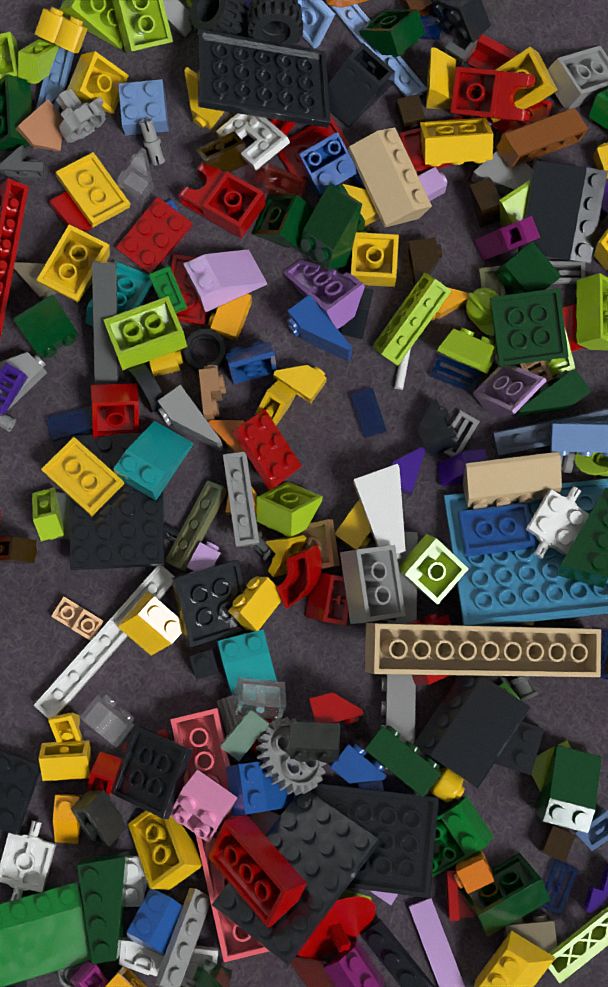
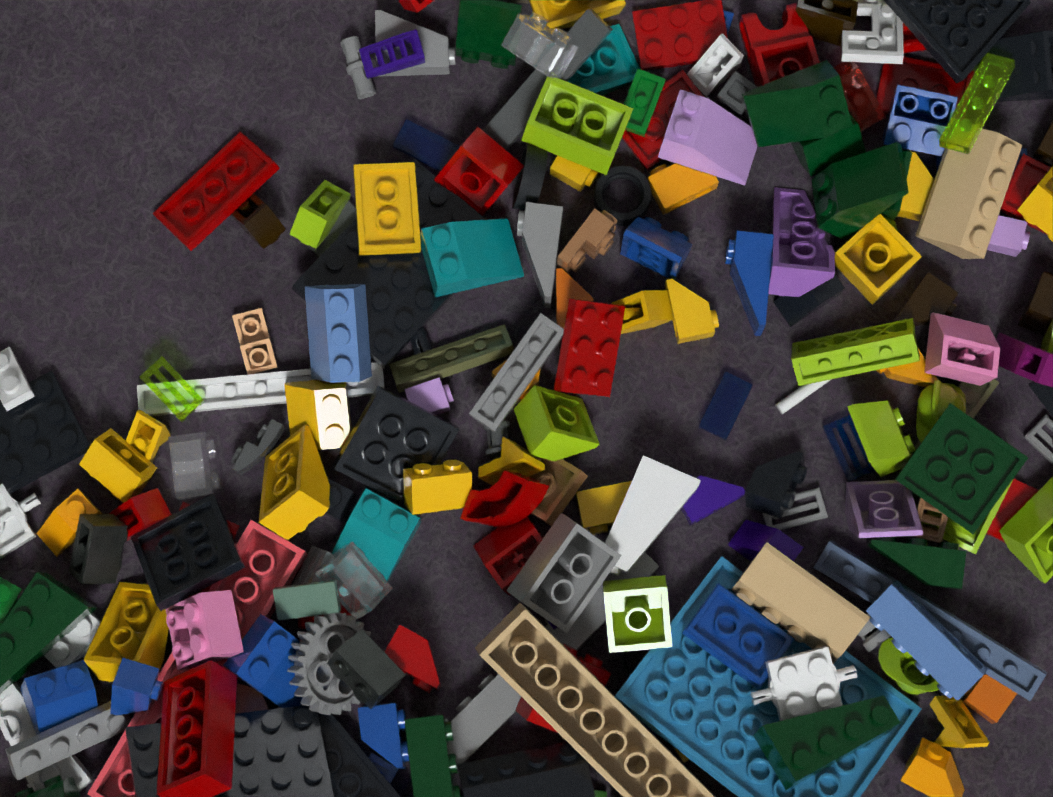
camera: 40 degrees right, 0 degrees up
dark green slope [494,241,561,294] -> none
none -> blue slope [110,658,163,716]
none -> clear neon green tile [139,356,205,422]
none -> dark grey slope [231,419,285,475]
none -> yellow slope [259,425,330,541]
none -> medium blue slope [305,284,372,383]
none -> clear brick [501,12,579,79]
none -> white slope [687,34,744,97]
none -> dark grey panel [715,71,757,115]
none -> dark green slope [742,60,853,147]
none -> bright pink slope [924,312,1000,386]
none -> clear neon green tile [939,53,1015,154]

